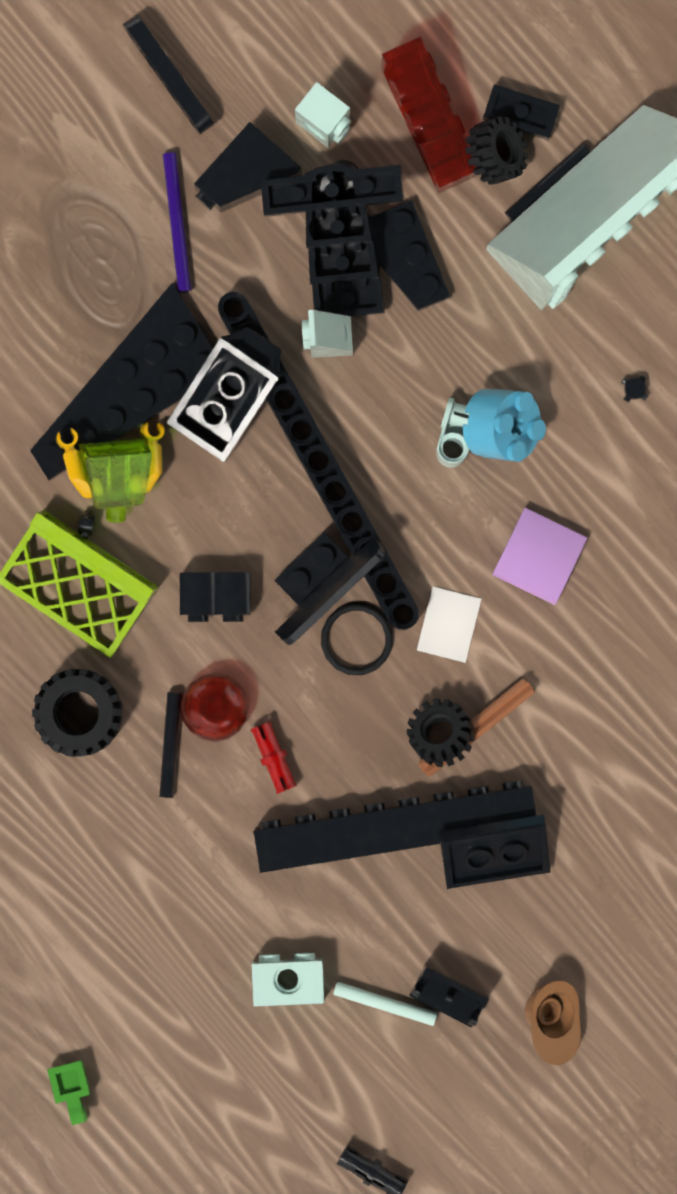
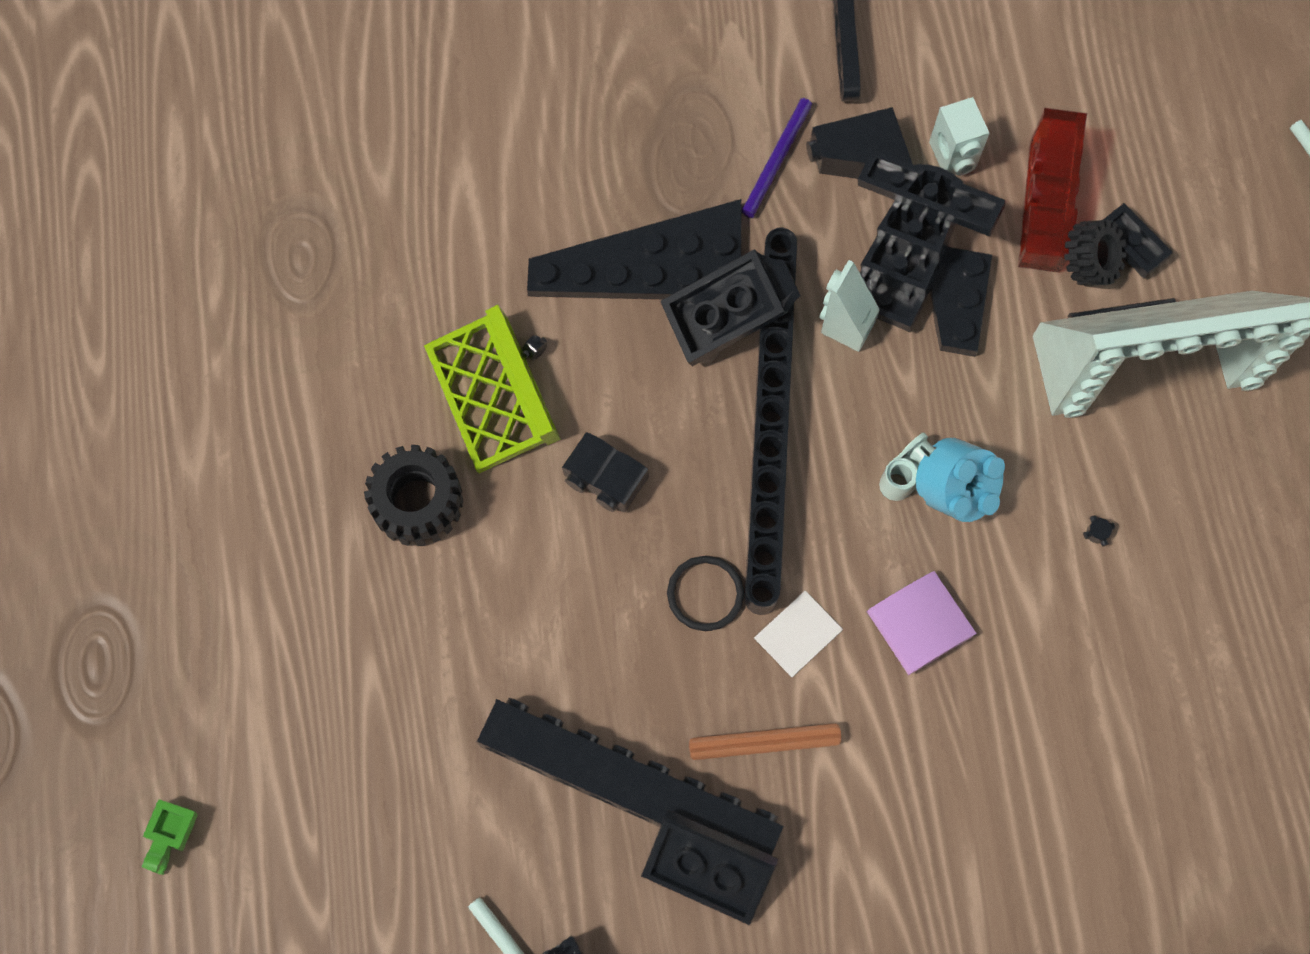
camera: 35 degrees right, 15 degrees down
clear neon green torso [56,422,165,523] -> none
black bar [159,692,181,798] -> none
clear red cylinder [180,672,250,742] -> none
red pin [250,721,298,794] -> none
light aqua brick [252,952,324,1006] -> none
black plate [274,532,385,645] -> none
black tyre [407,698,475,767] -> none

